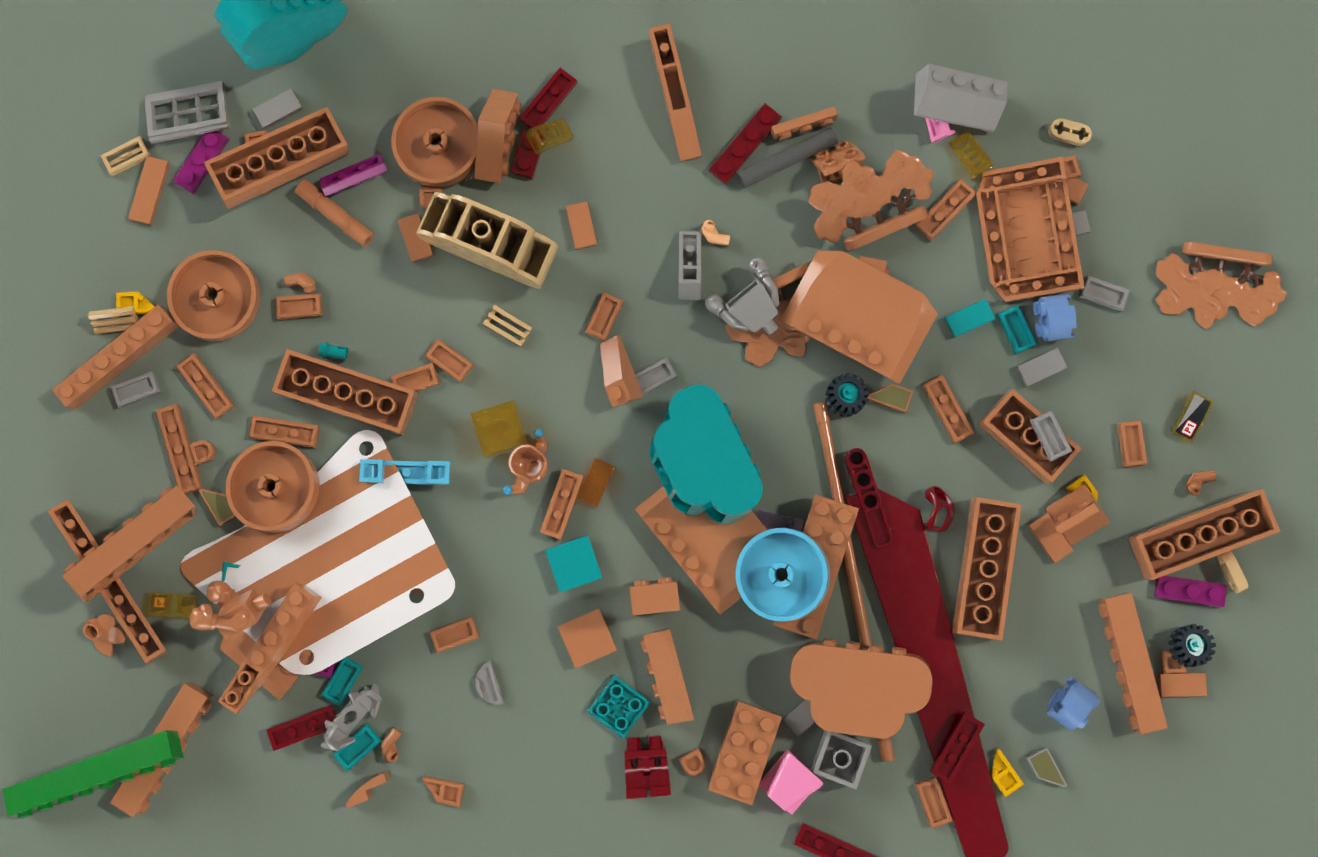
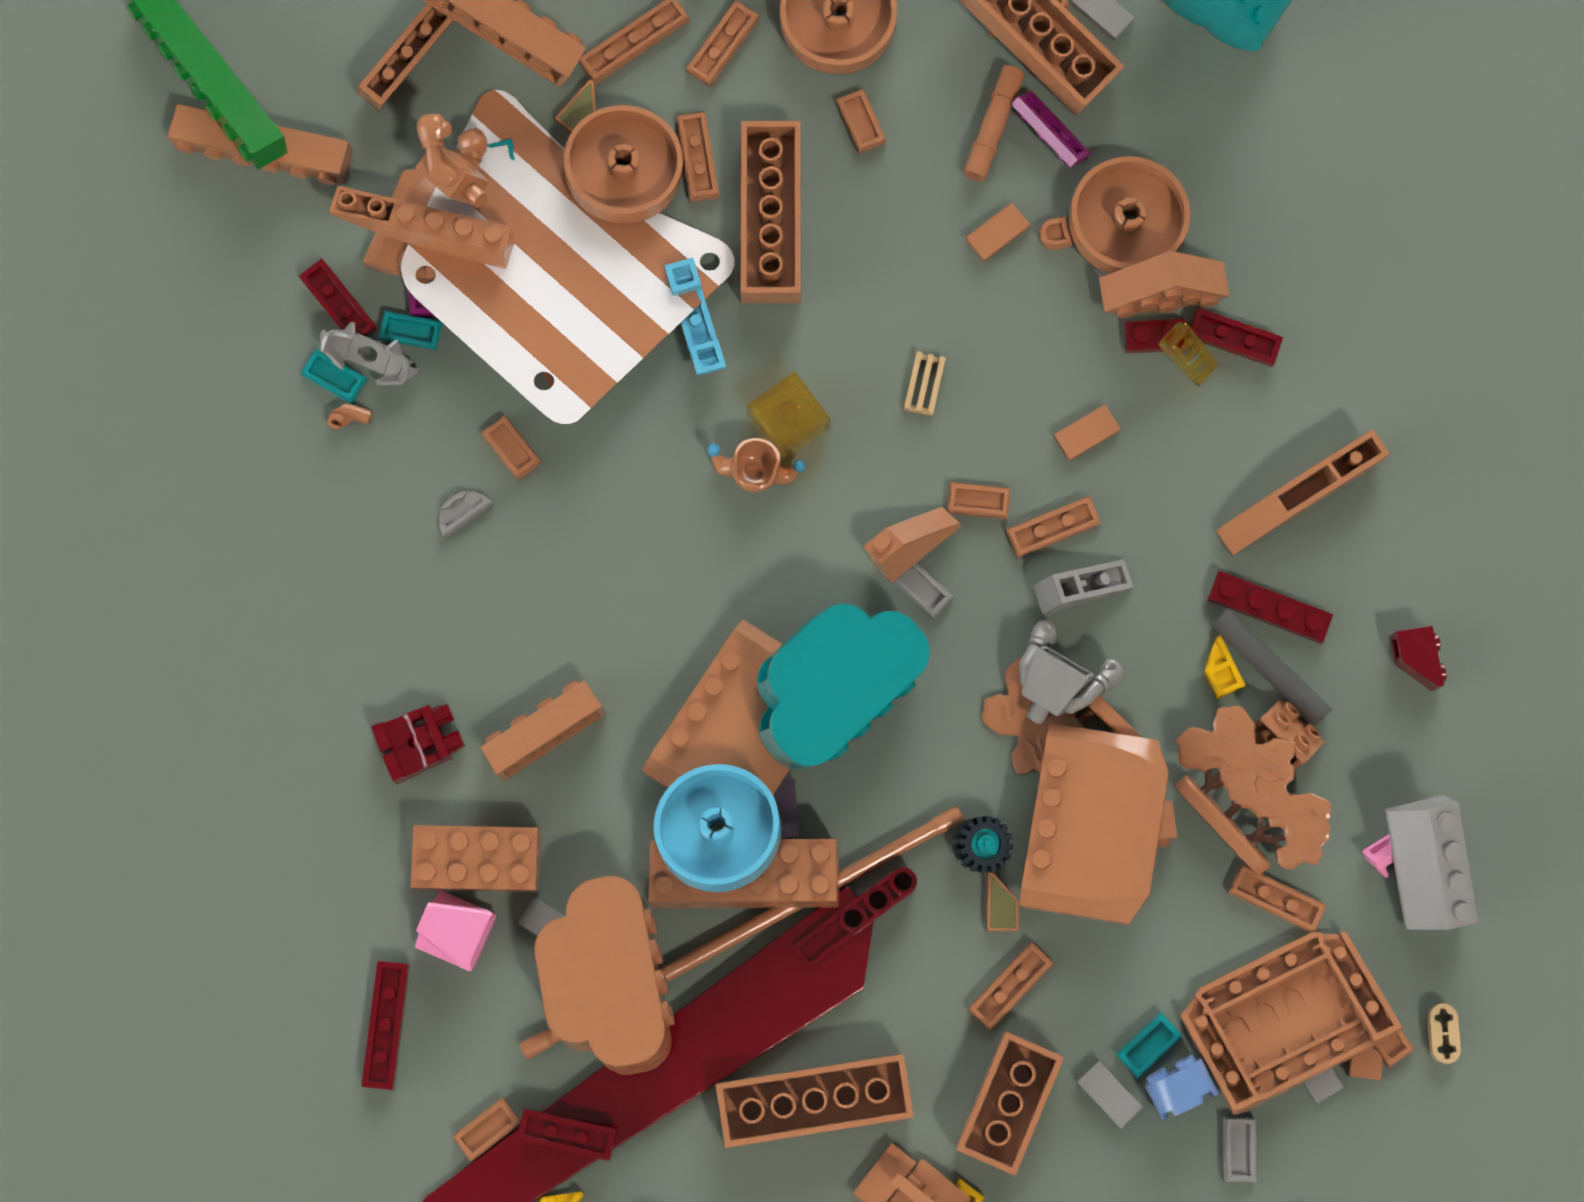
camera: 70 degrees right, 5 degrees down
nougat plate [83,614,126,657] -> none
clear yellow slope [148,592,197,618] -> none
nougat tile [189,440,216,466] -> none
nougat arm [284,273,316,294] -> none
teal pin [319,342,348,361] -> none
nougat slope [346,771,391,809] -> none
nougat tile [390,362,440,392] -> none
tan brick [416,192,559,289] -> none
nougat tile [422,775,465,807] -> none
nougat tile [425,339,474,383] -> none
nougat plate [540,469,584,540] -> none
teal tile [545,535,603,593] -> none
nougat tile [557,608,617,669] -> none
clear orange tile [577,458,616,508] -> none
teal tile [587,675,651,739] -> none
nougat brick [630,577,680,615] -> none
nougat tile [678,748,705,776] -> none
light nougat arm [701,220,730,246] -> none
nougat plate [770,106,838,141] -> none
light grey brick [810,730,872,789] -> none
dark red piece [924,486,955,531] -> none
teal tile [944,299,995,338] -> none
clear yellow slope [949,131,994,180] -> none
light grey tile [1030,410,1072,461] -> none
none -> nougat tile [1005,496,1101,559]
none -> yellow tile [1203,635,1246,700]
none -> dark red slope [1390,626,1447,691]

